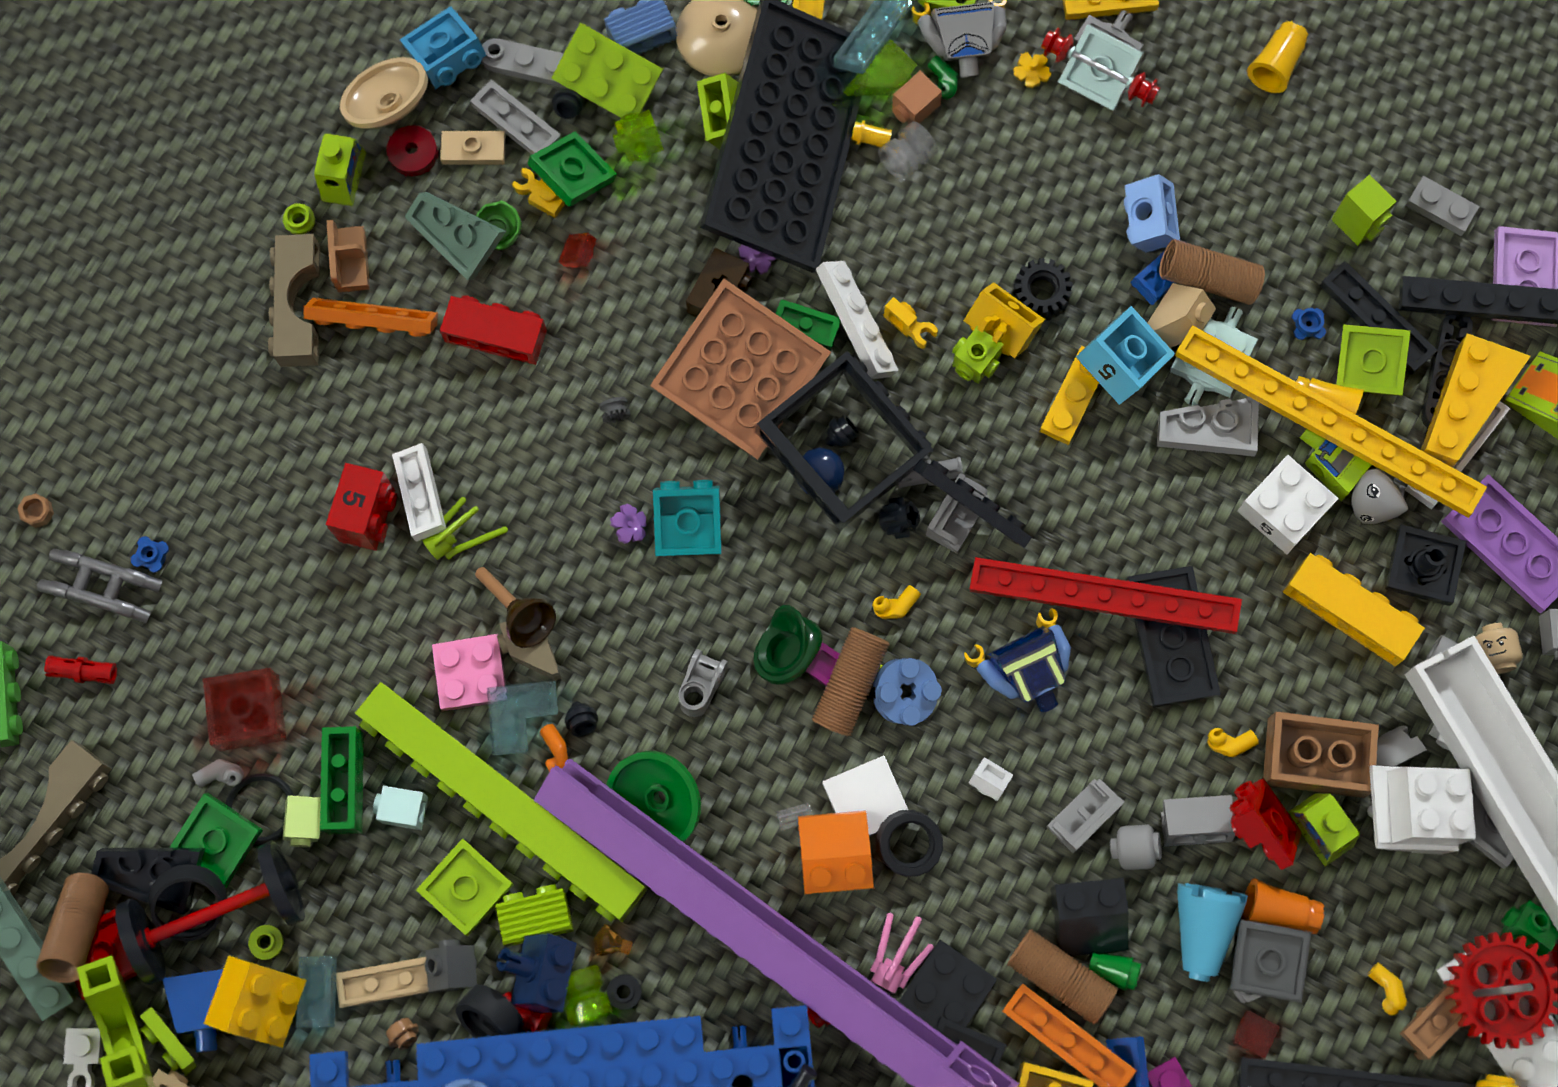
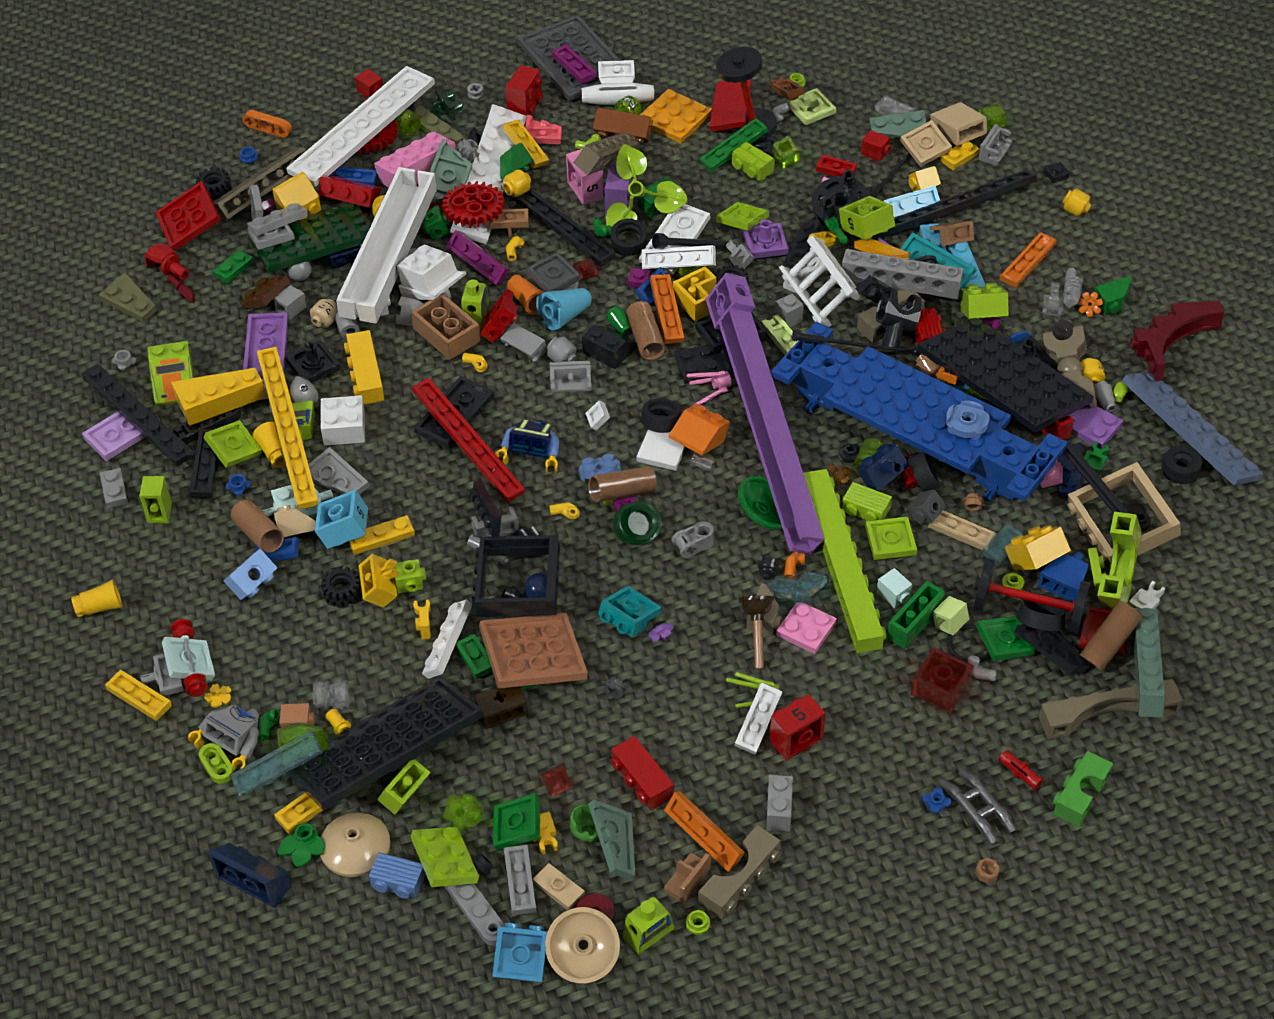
camera: 140 degrees left, 25 degrees down
none -> magenta plate [446,230,510,286]
none -> light grey brick [766,775,793,832]

